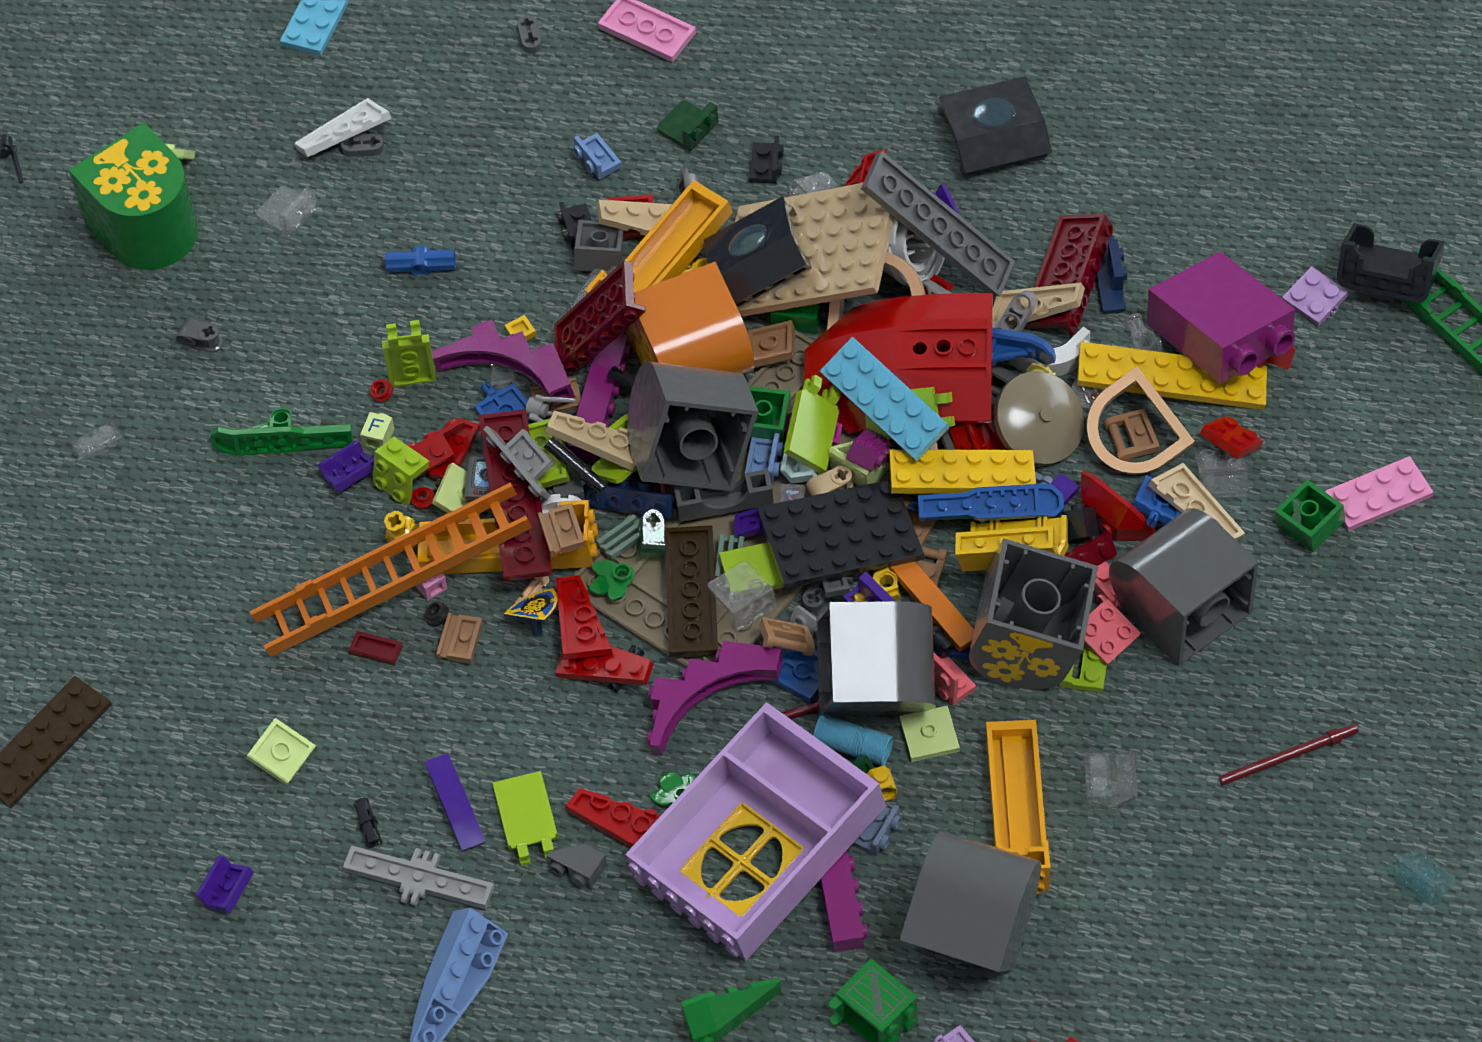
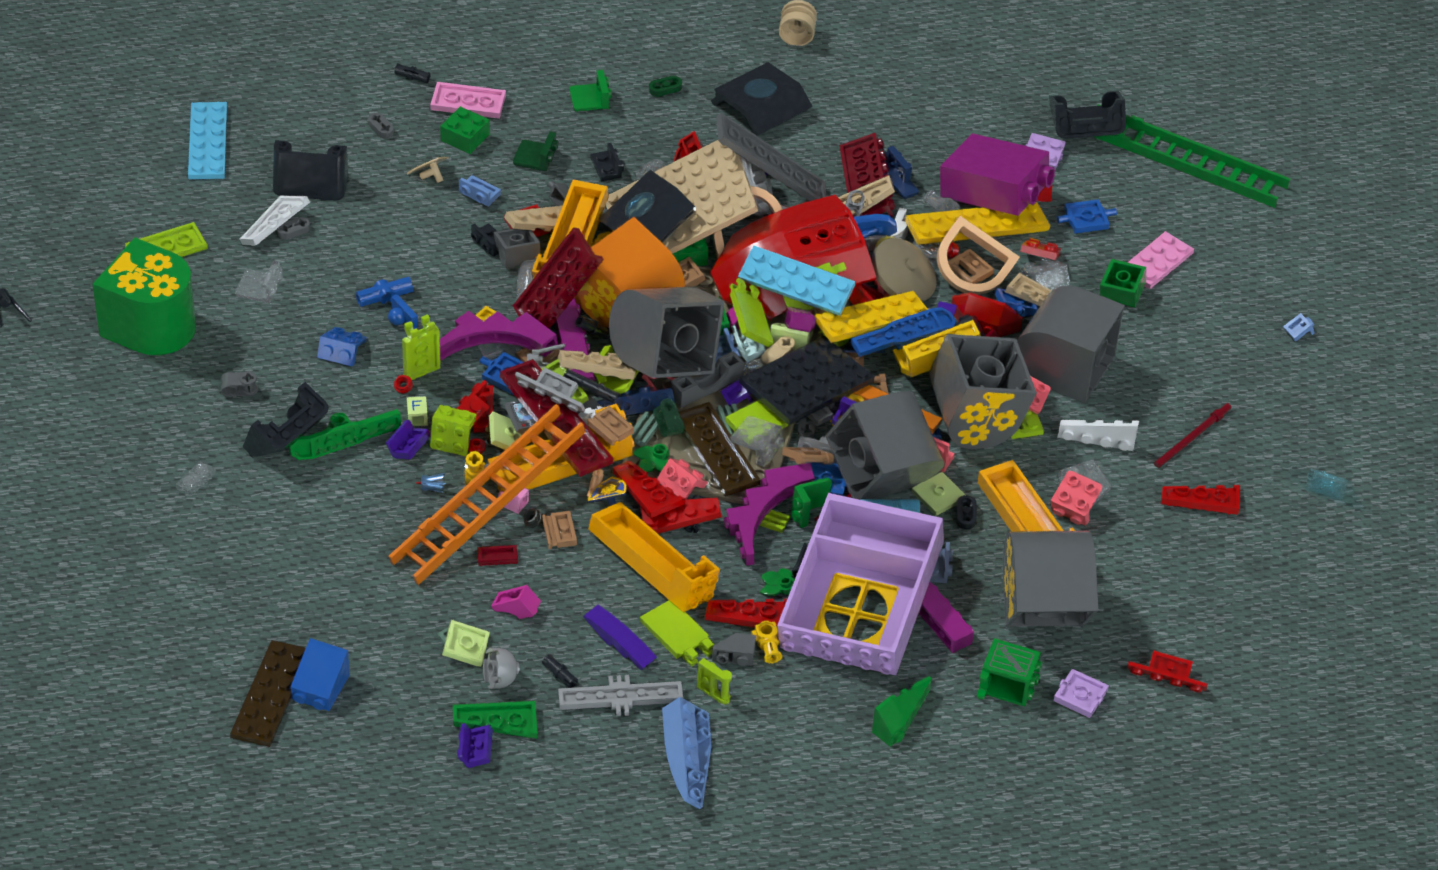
camera: 30 degrees left, 10 degrees down
none -> lime tile [125,222,208,257]
none -> black windscreen [243,382,329,457]
none -> black windscreen [273,140,349,201]
none -> blue slope [291,638,350,711]
none -> blue bracket [317,327,367,366]
none -> blue tile [388,294,418,329]
none -> tan shield [407,157,449,183]
none -> flat silver piece [416,473,446,493]
none -> green brick [440,106,490,154]
none -> green wing [453,701,538,739]
none -> light grey cylinder [483,648,520,689]
none -> dark pink arch [491,585,541,619]
none -> green bracket [569,70,612,112]
none -> light orange brick [588,502,720,613]
none -> dark green plate [649,76,682,97]
none -> coral bracket [657,458,708,500]
none -> lime plate [697,658,732,704]
none -> yellow connector [751,621,782,664]
none -> lime tile [759,510,790,533]
none -> tan wheel [779,0,817,46]
none -> green bracket [792,478,832,528]
none -> red plate [947,241,959,259]
none -> black plate [956,495,977,529]
none -> coral bracket [1051,471,1102,526]
none -> blue plate [1057,199,1117,233]
none -> white wing [1058,420,1139,451]
none -> red wing [1161,485,1240,515]

